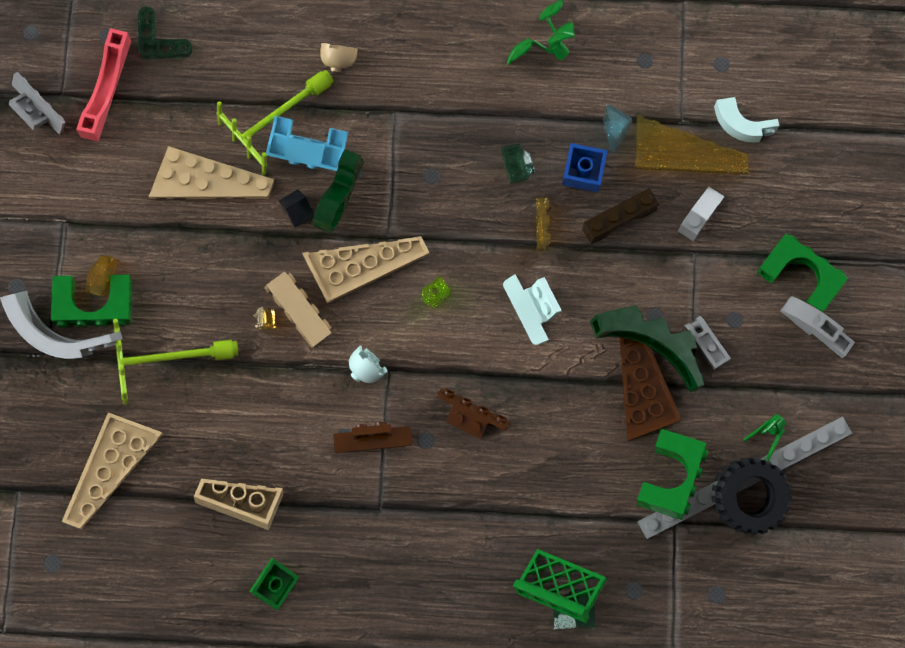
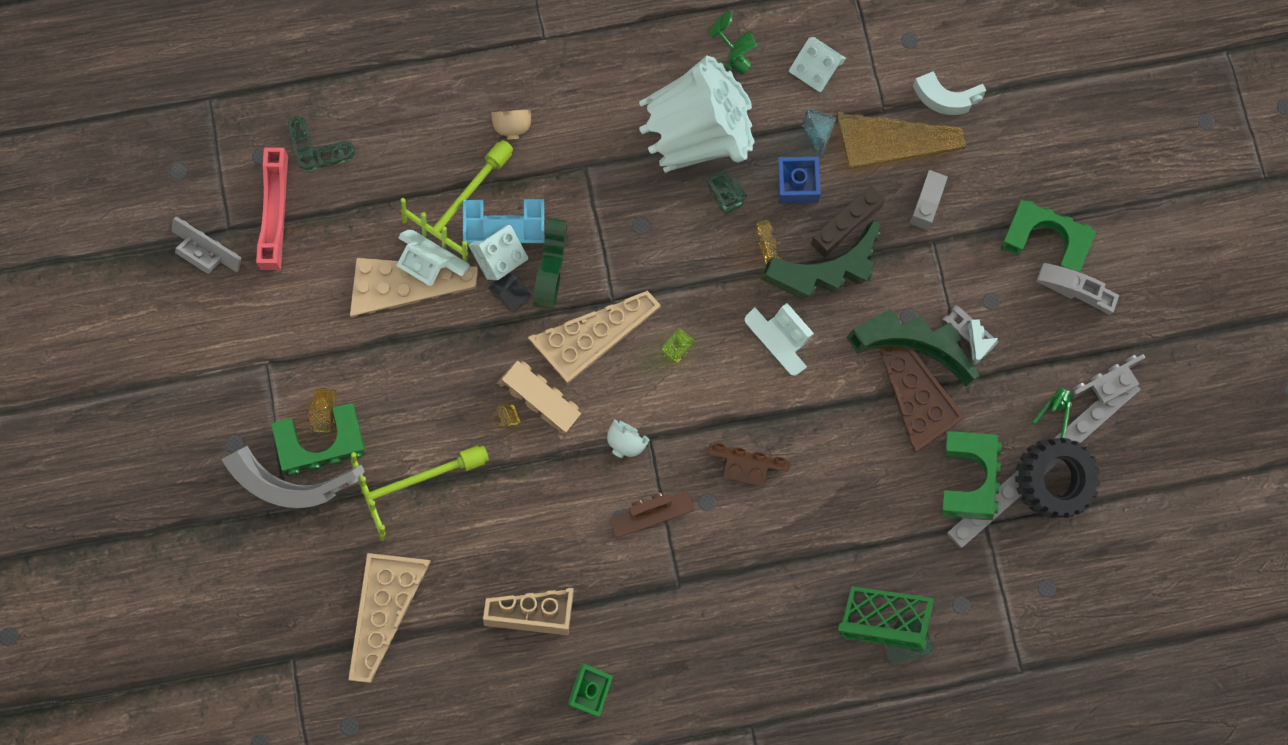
camera: 15 degrees left, 0 degrees up
none -> light aqua plate [396,230,470,286]
none -> light aqua bracket [468,225,528,280]
none -> light aqua piece [639,55,755,173]
none -> dark green arch [760,220,881,300]
none -> light aqua bracket [789,37,846,92]
none -> light aqua slope [968,319,998,365]
none -> light grey bracket [1071,354,1145,405]

